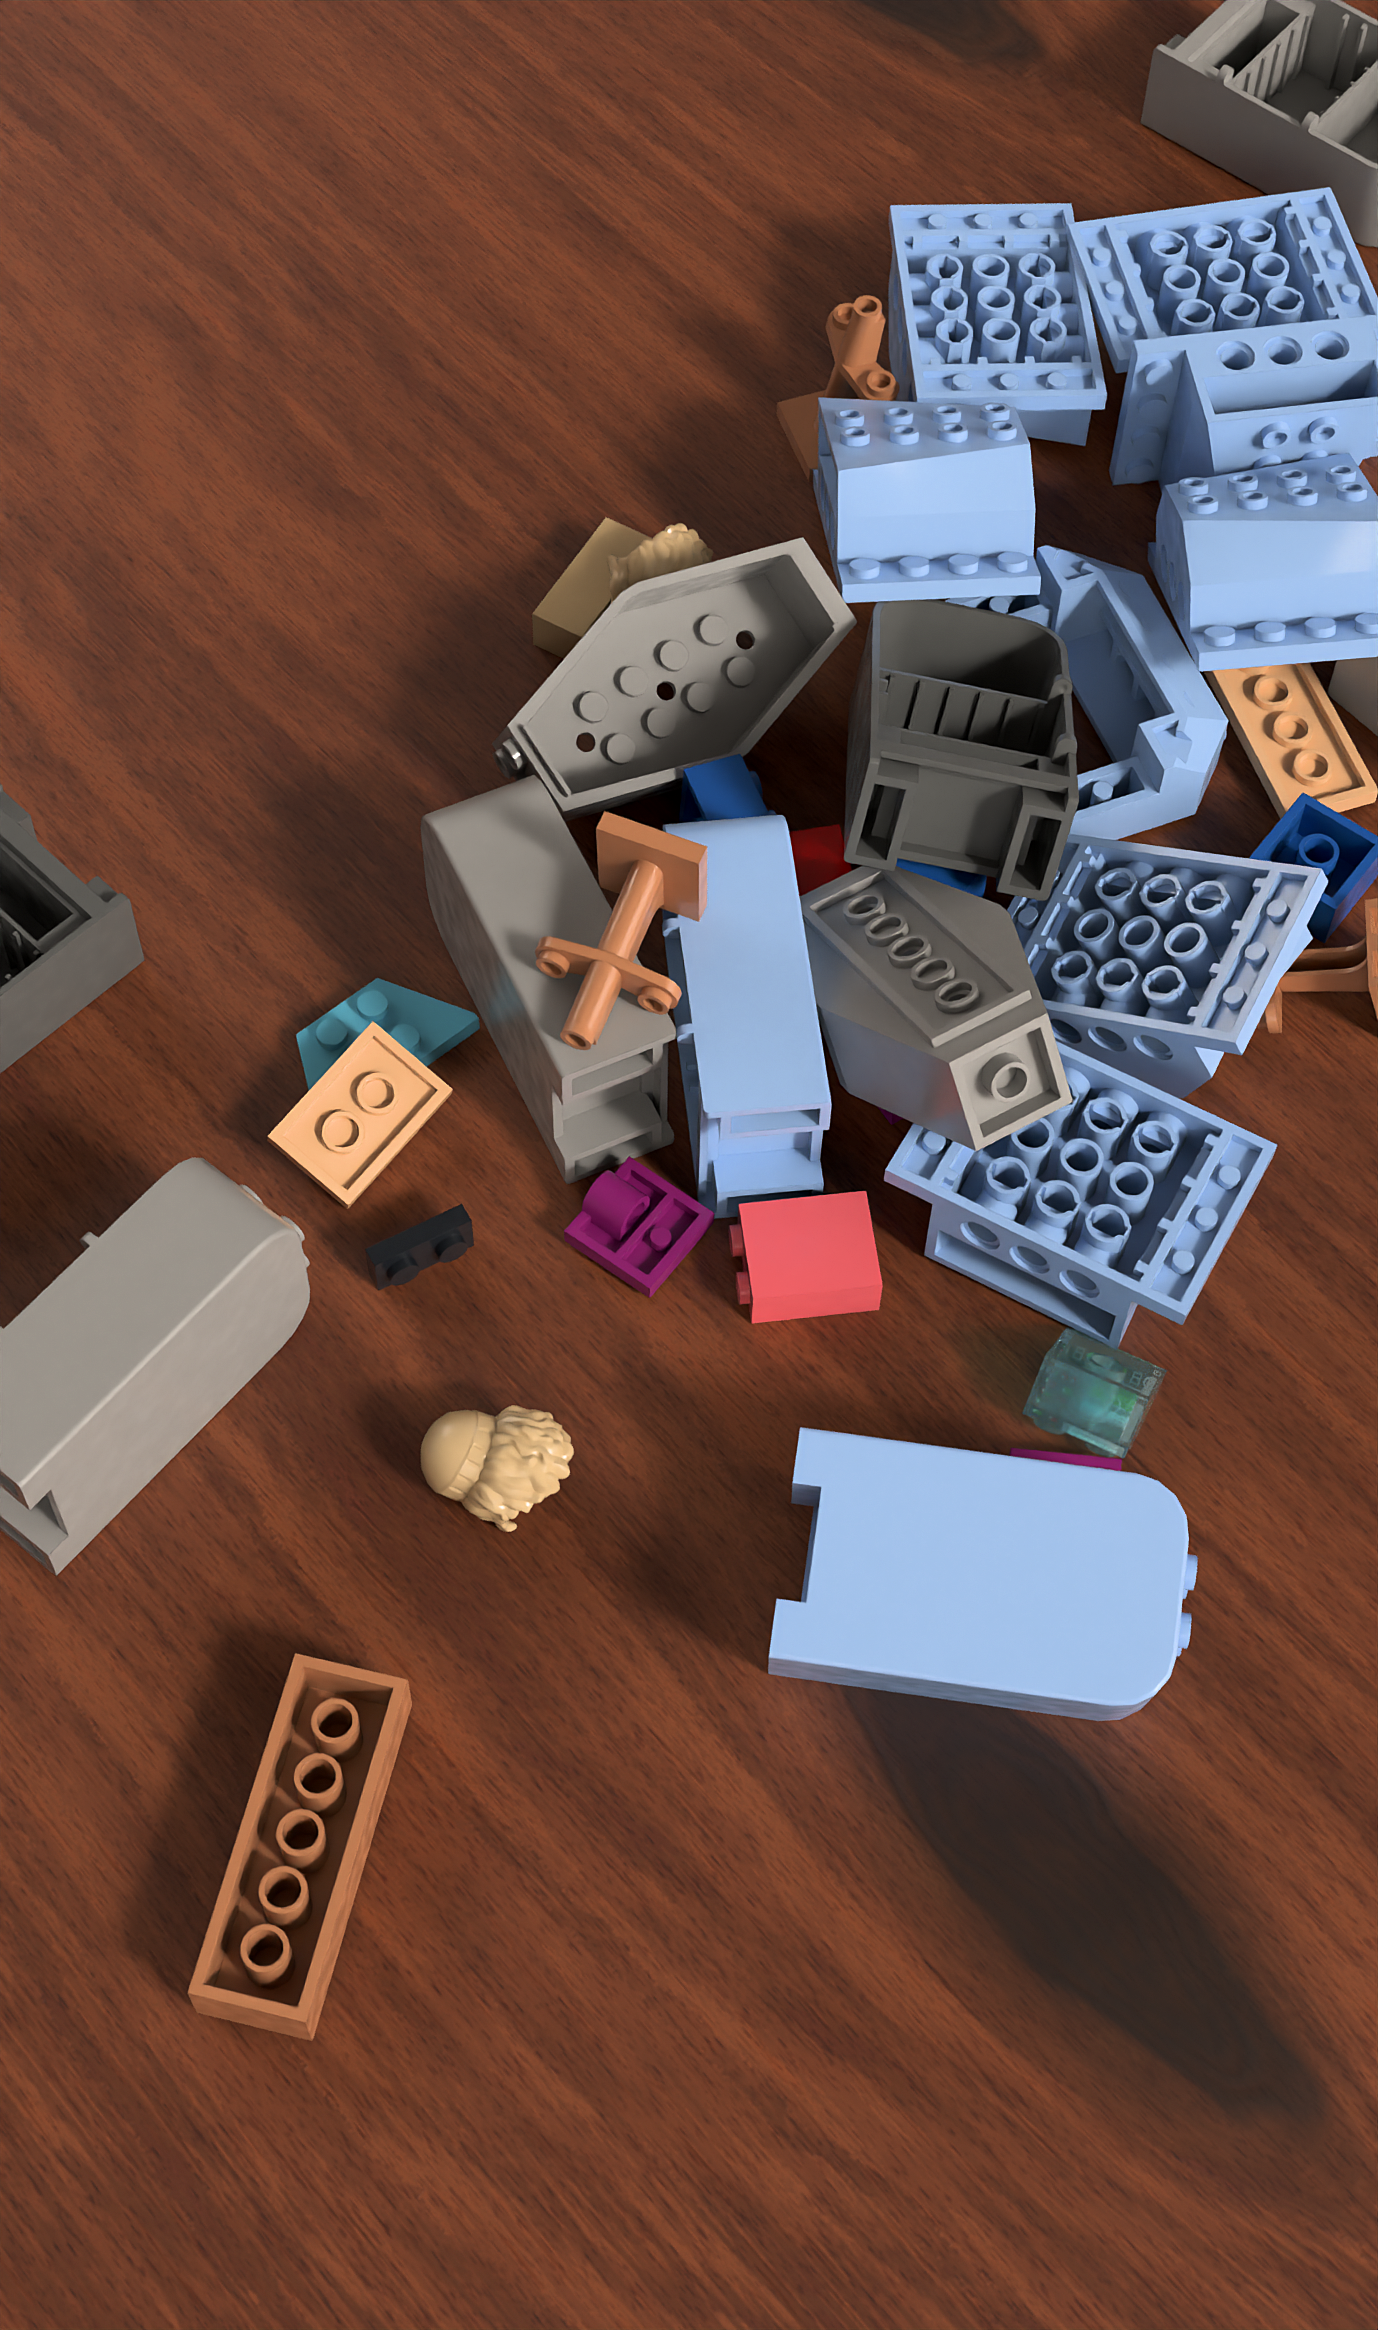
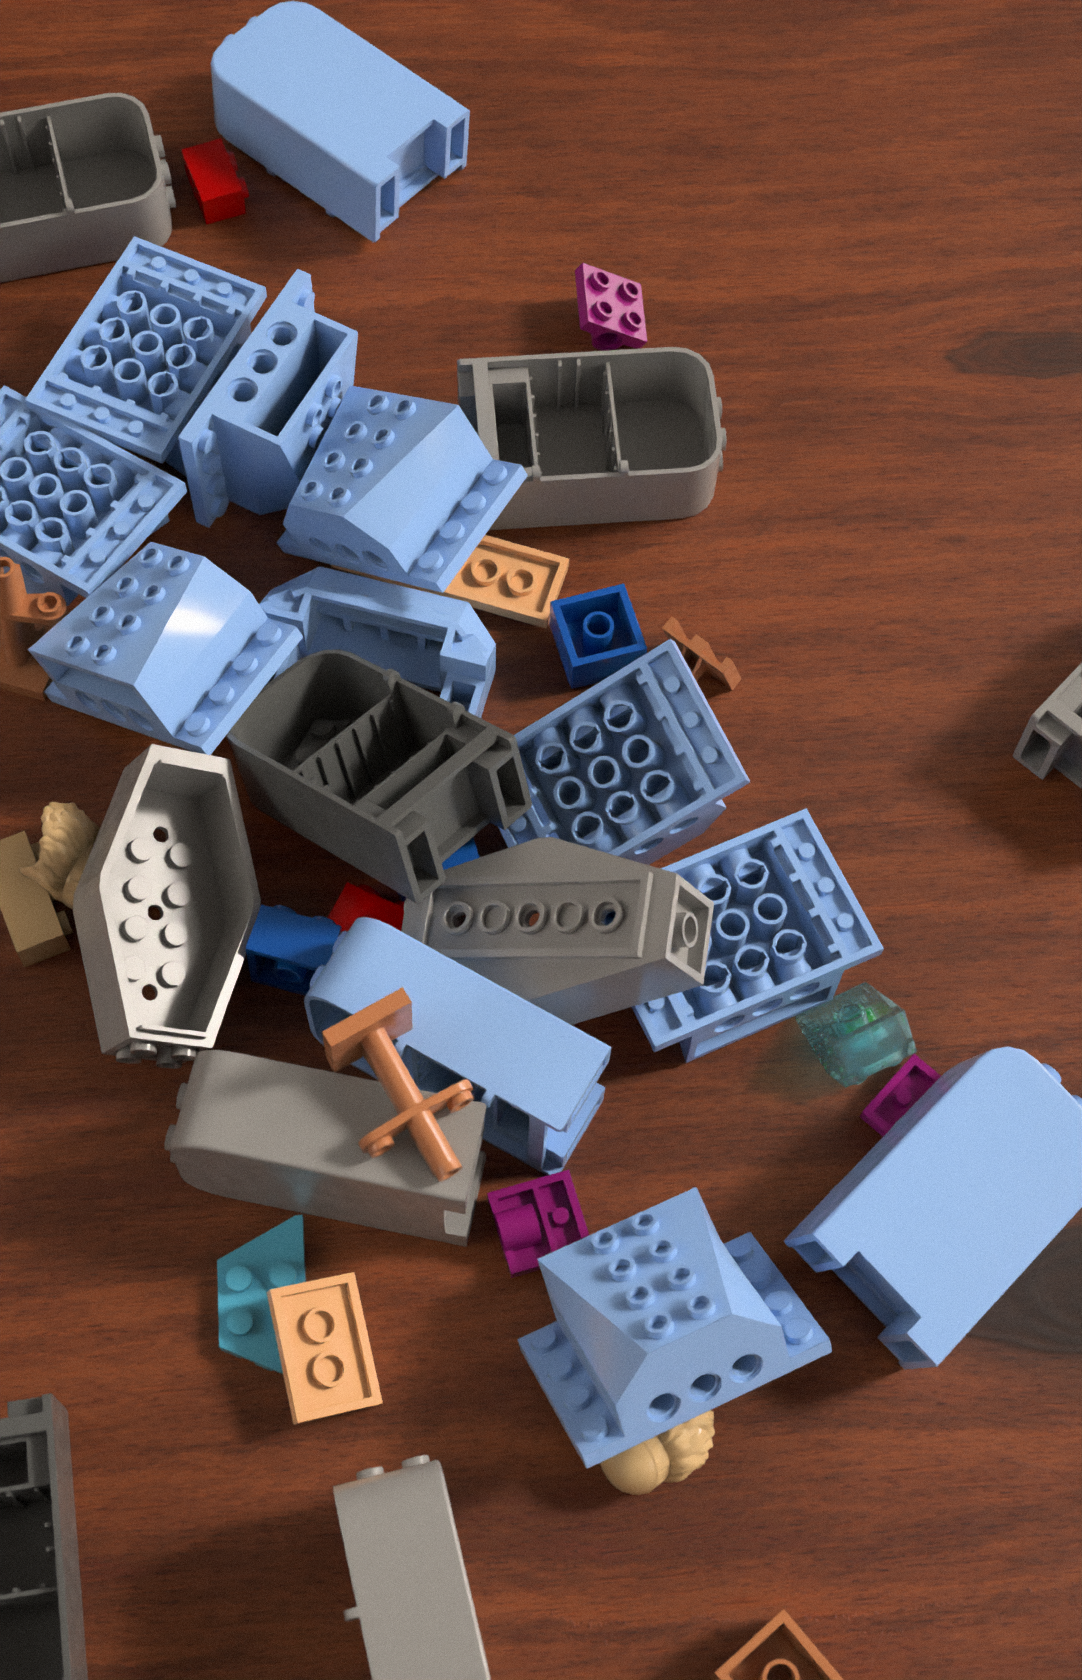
camera: 55 degrees left, 5 degrees up
black plate [365,1204,474,1291] -> none
coral brick [729,1191,883,1324] -> none
none -> light blue wedge [517,1187,832,1469]

